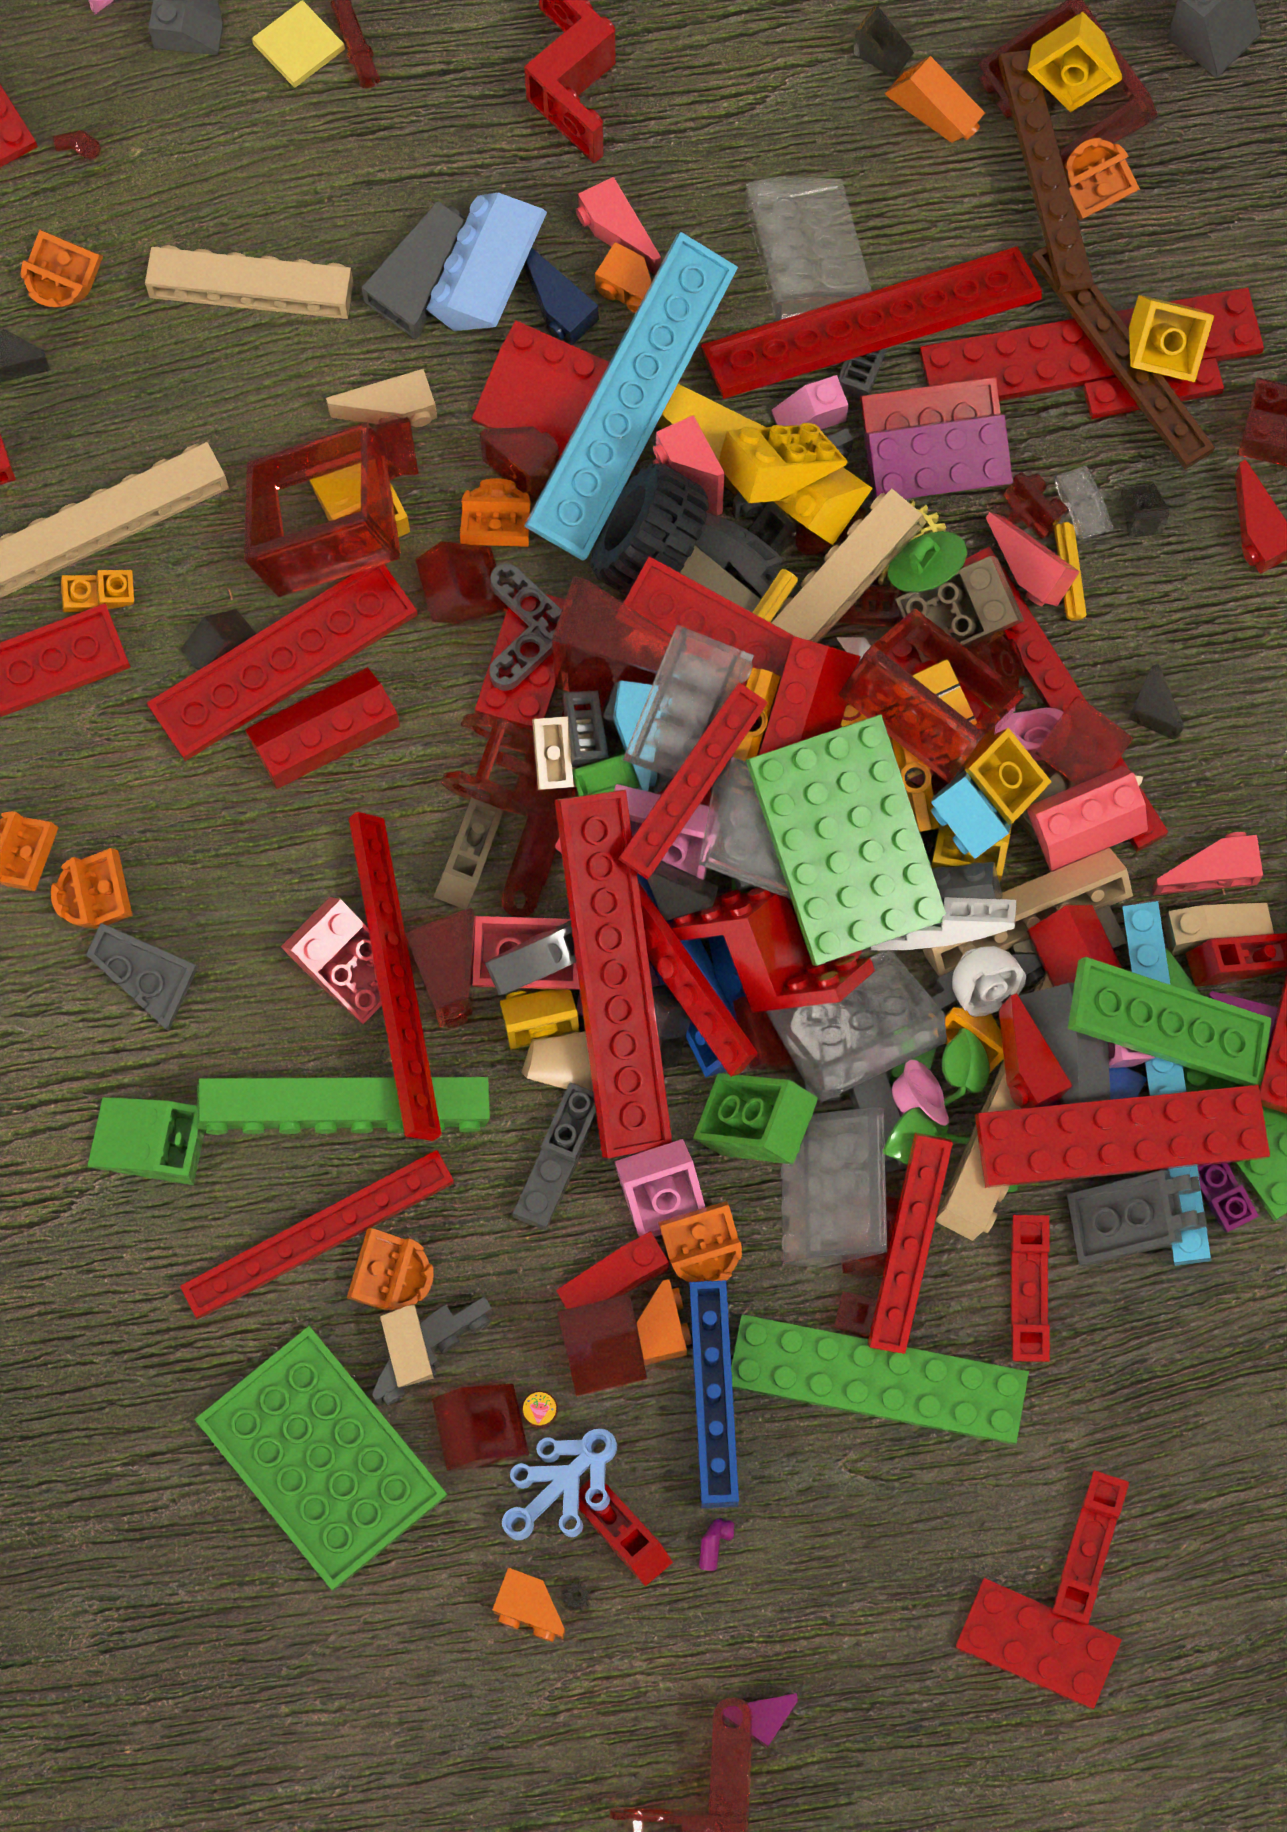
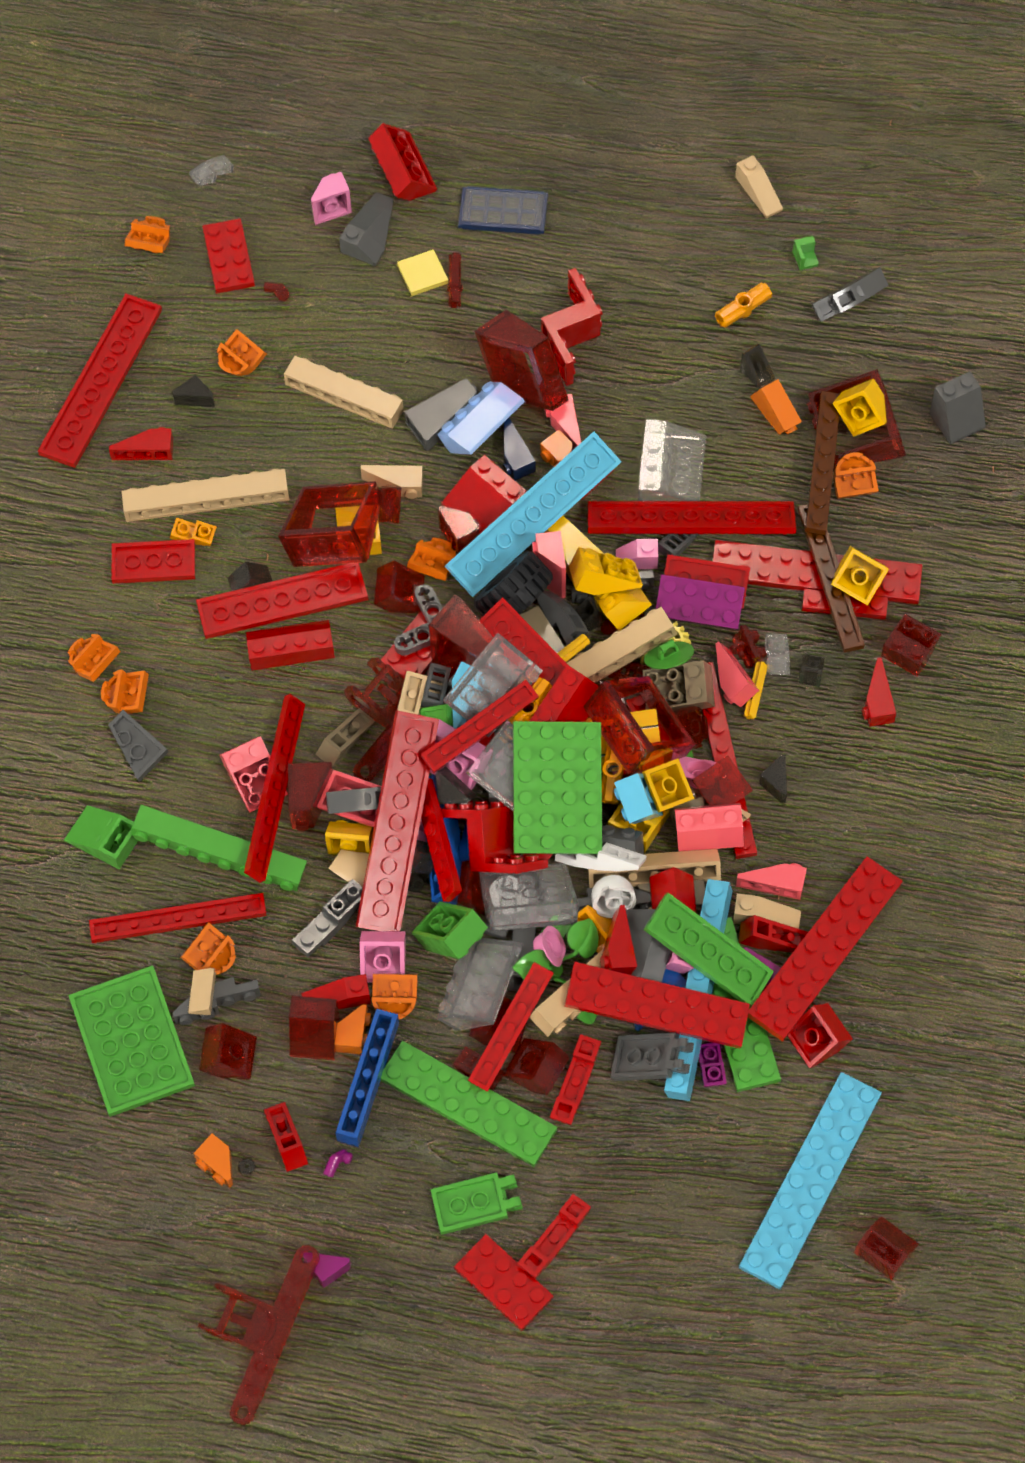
camera: 20 degrees right, 10 degrees down
light blue plant [502,1428,617,1540] -> none
tile [521,1390,558,1429] -> none
none -> bright green tile [430,1172,523,1235]
none -> clear red windscreen [474,310,569,411]
none -> clear red slope [503,1038,570,1095]

